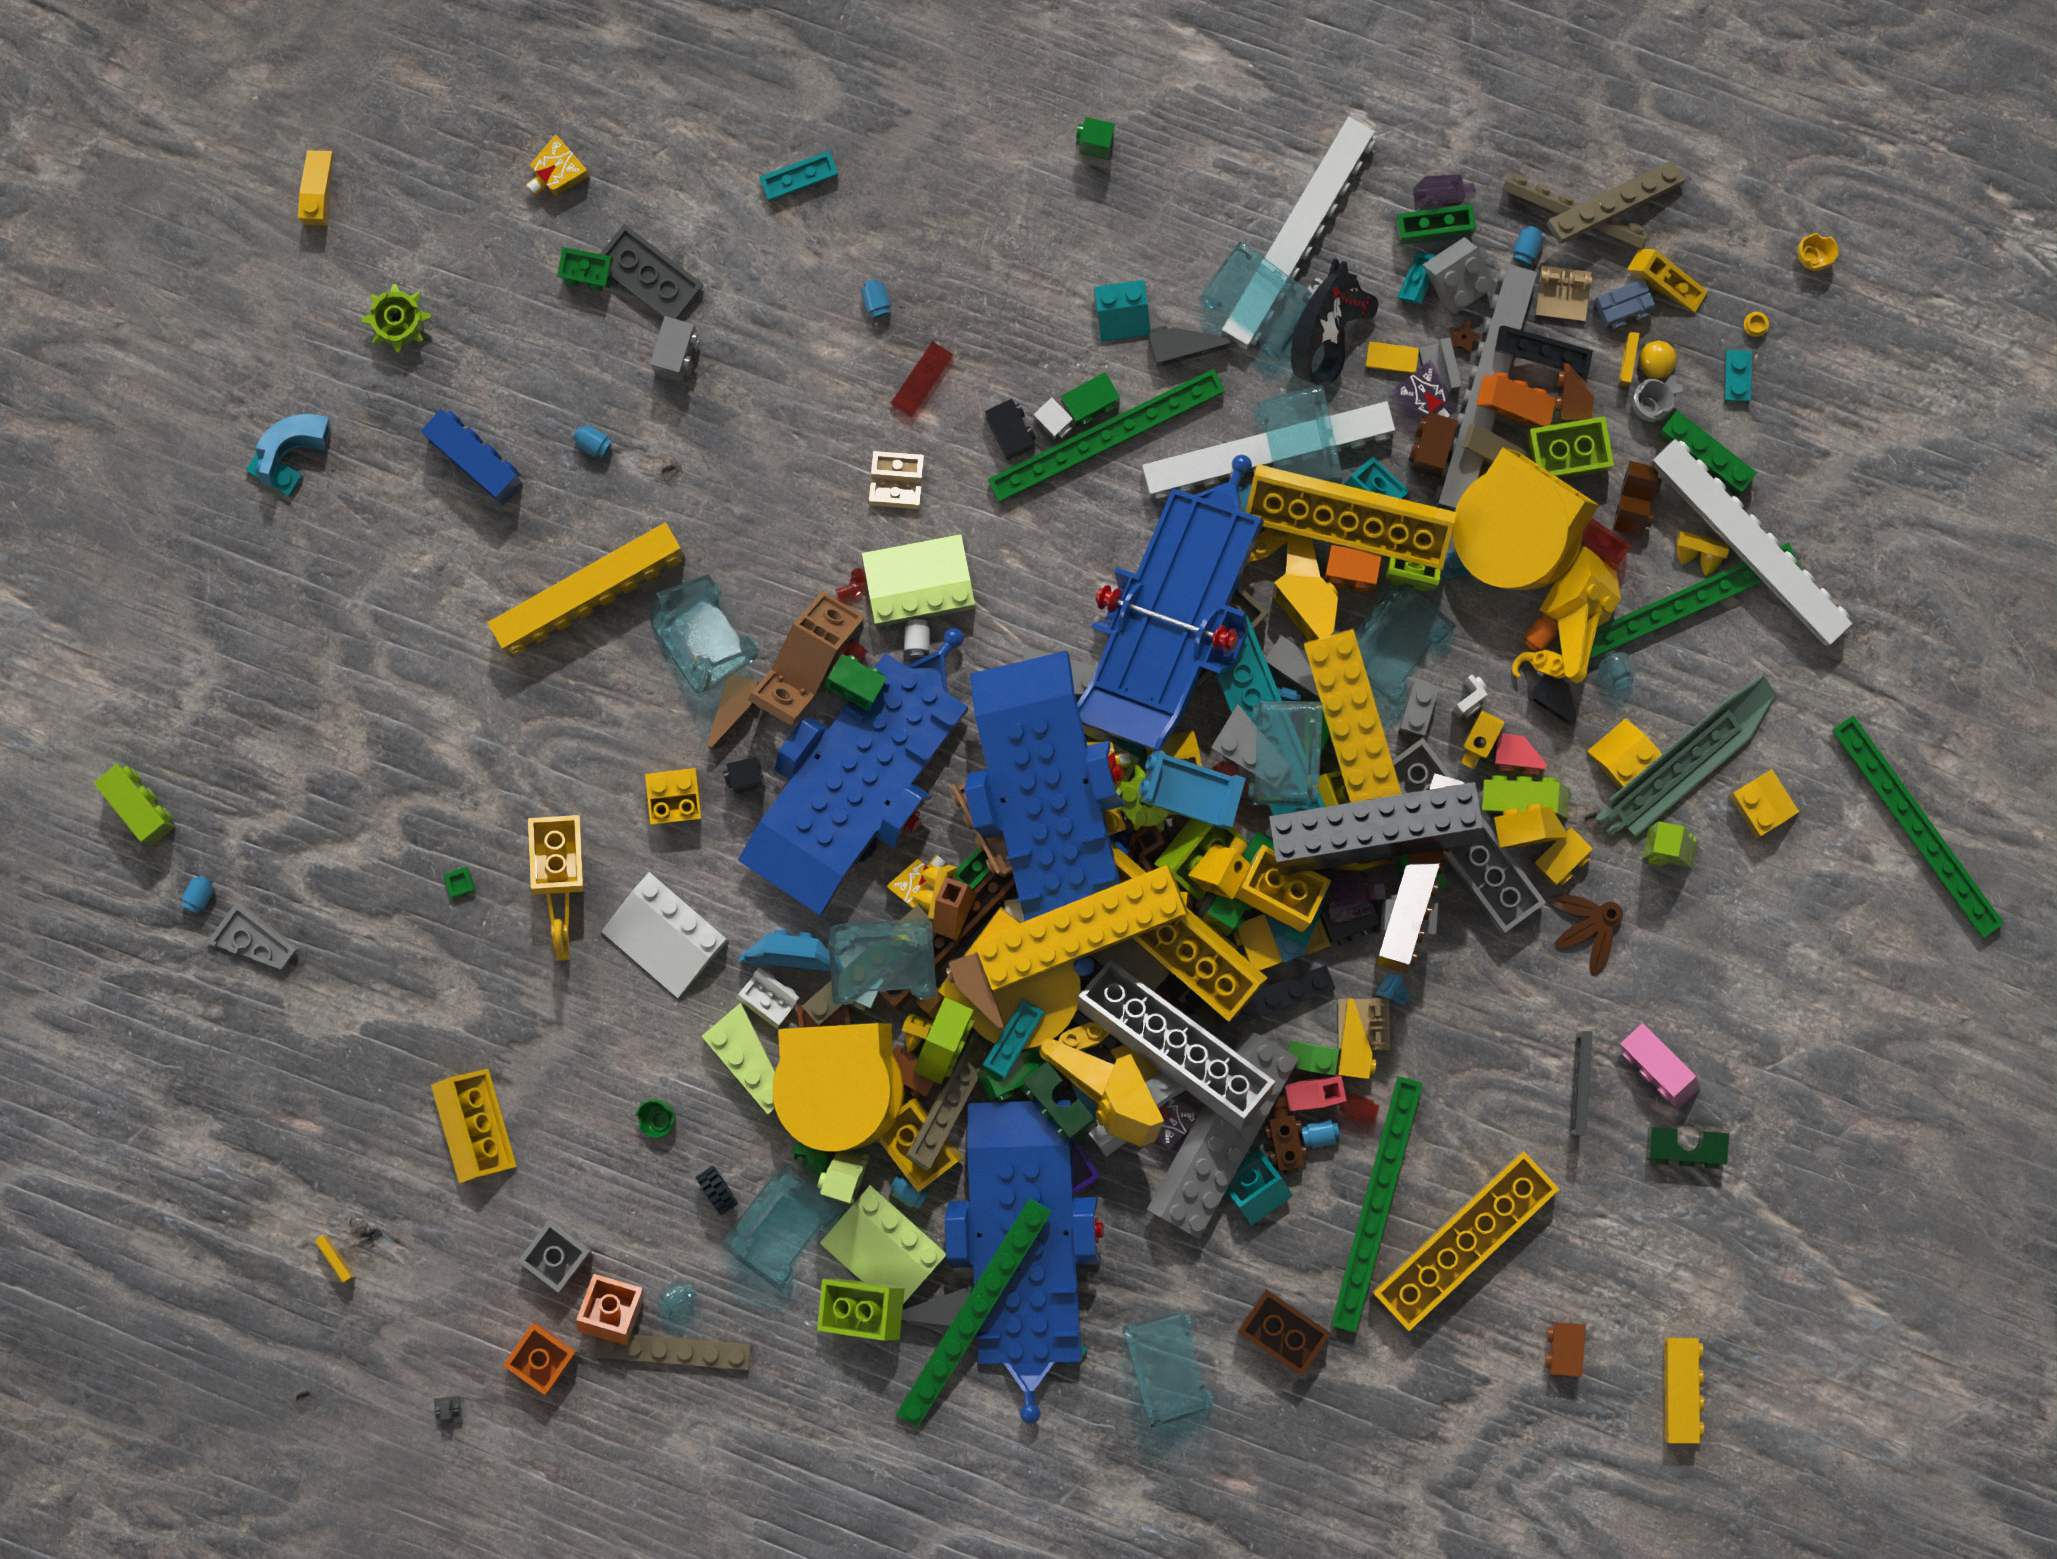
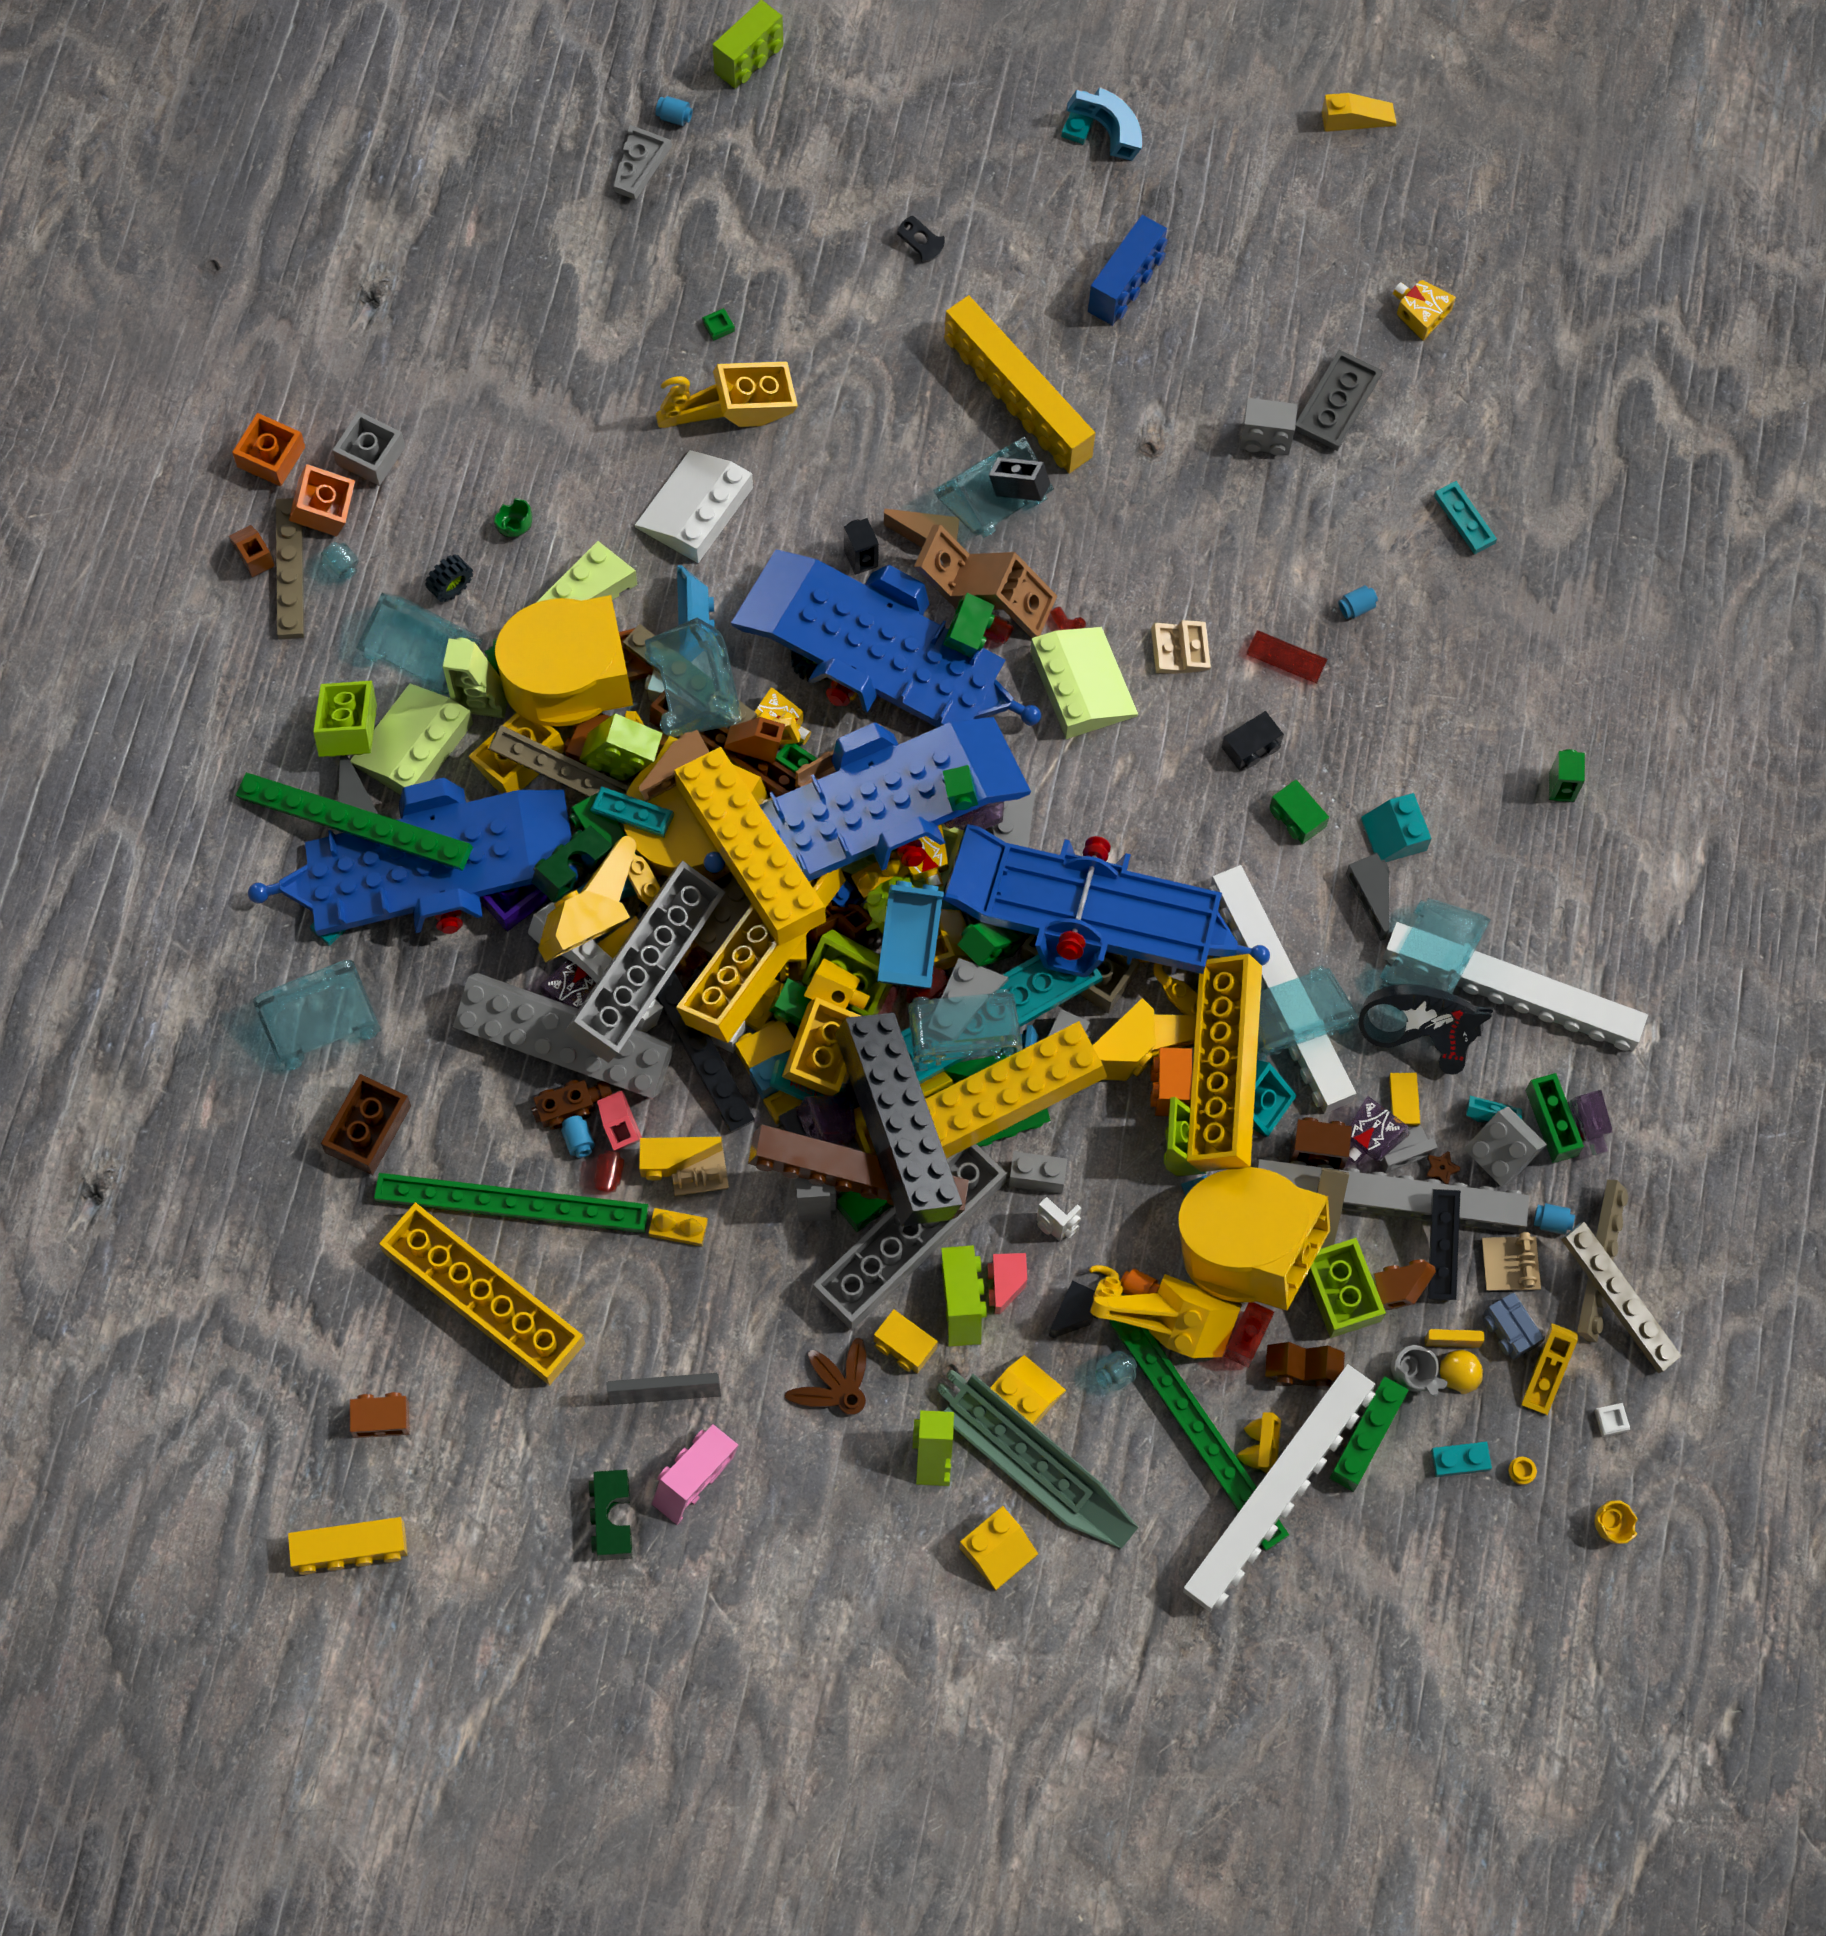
camera: 75 degrees right, 15 degrees down
yellow tile [315,1234,355,1282] -> none
lime brick [362,284,431,353] -> none
yellow slope [431,1069,517,1184] -> none
dark grey brick [434,1396,463,1425] -> none
green bracket [557,247,613,291] -> none
dark azure brick [573,424,613,459] -> none
yellow slope [645,768,702,825] -> none
white bracket [736,968,799,1029] -> none
dark azure brick [890,1175,929,1209] -> none
white brick [904,619,930,658] -> none
green plate [987,369,1225,503] -> none
white brick [1034,397,1073,441] -> none
teal slope [1226,1148,1293,1225] -> none
bright green slope [1288,1040,1340,1075] -> none
clear light blue windscreen [1355,584,1457,707] -> none
dark azure brick [1375,973,1411,1005] -> none
yellow torso [1461,709,1505,769] -> none
orange brick [1476,372,1556,428] -> none
yellow slope [1494,803,1568,848] -> none
green plate [1831,715,2004,938] -> none
none -> dark orange slope [228,525,275,577]
none -> yellow tile [649,1208,708,1247]
none -> black piece [897,216,945,263]
none -> green brick [943,765,978,811]
none -> green brick [957,922,1028,967]
none -> black brick [989,457,1050,501]
none -> white tile [1594,1403,1630,1437]

